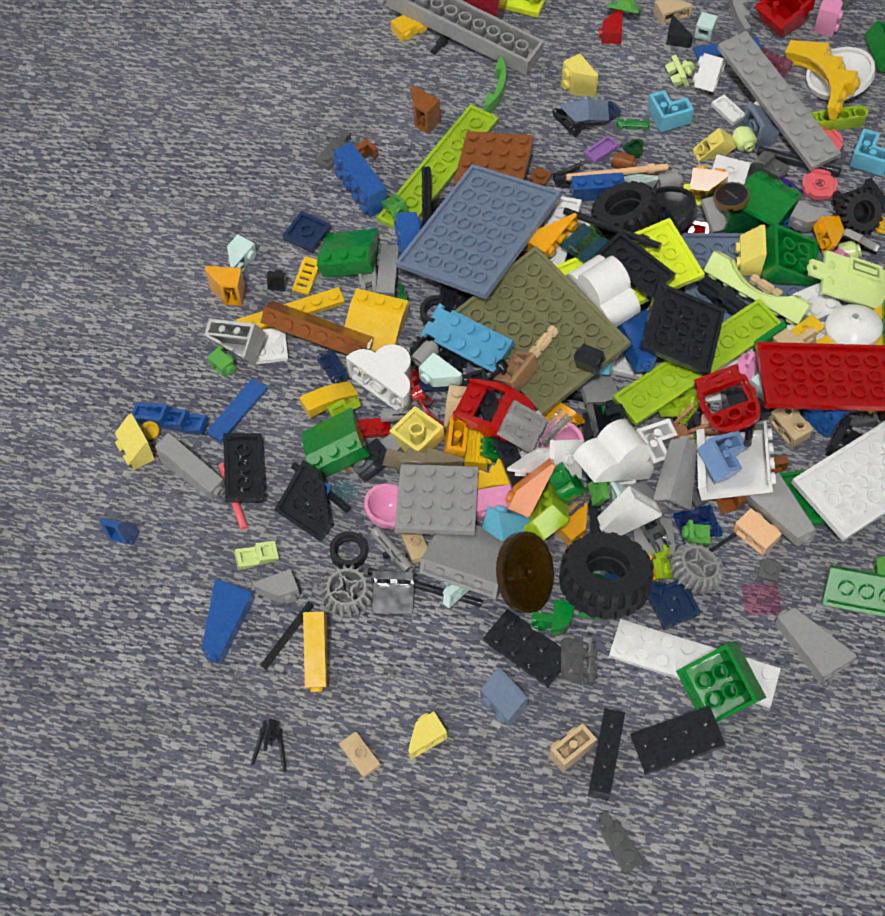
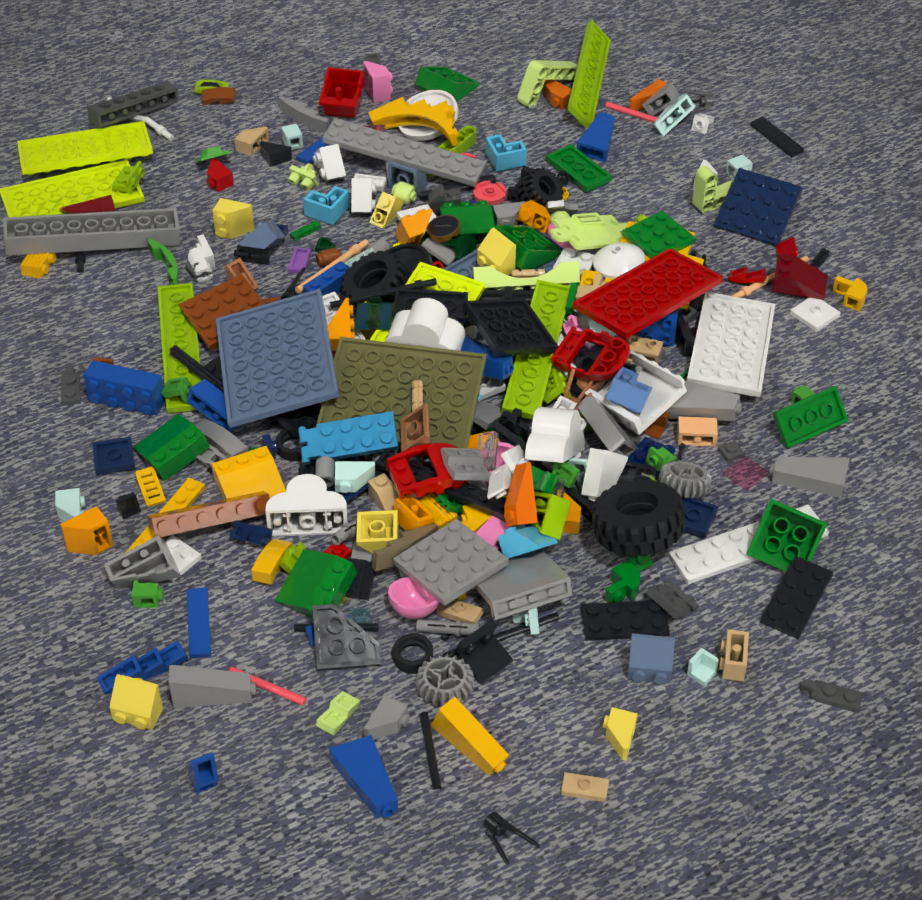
camera: 45 degrees left, 15 degrees down
black plate [223,433,265,503] -> none
red plant [410,369,444,426] -> none
dark orange slope [411,85,440,134] -> none
black hand [488,358,508,381] -> none
dark brown dish [496,531,554,613] -> none
black brick [574,343,606,375] -> none
black arch [588,708,625,801] -> none
none -> white plate [185,235,215,283]
none -> nougat slope [225,258,259,290]
none -> dark blue plate [262,434,278,460]
none -> white brick [351,178,377,214]
none -> light aqua panel [687,648,719,686]

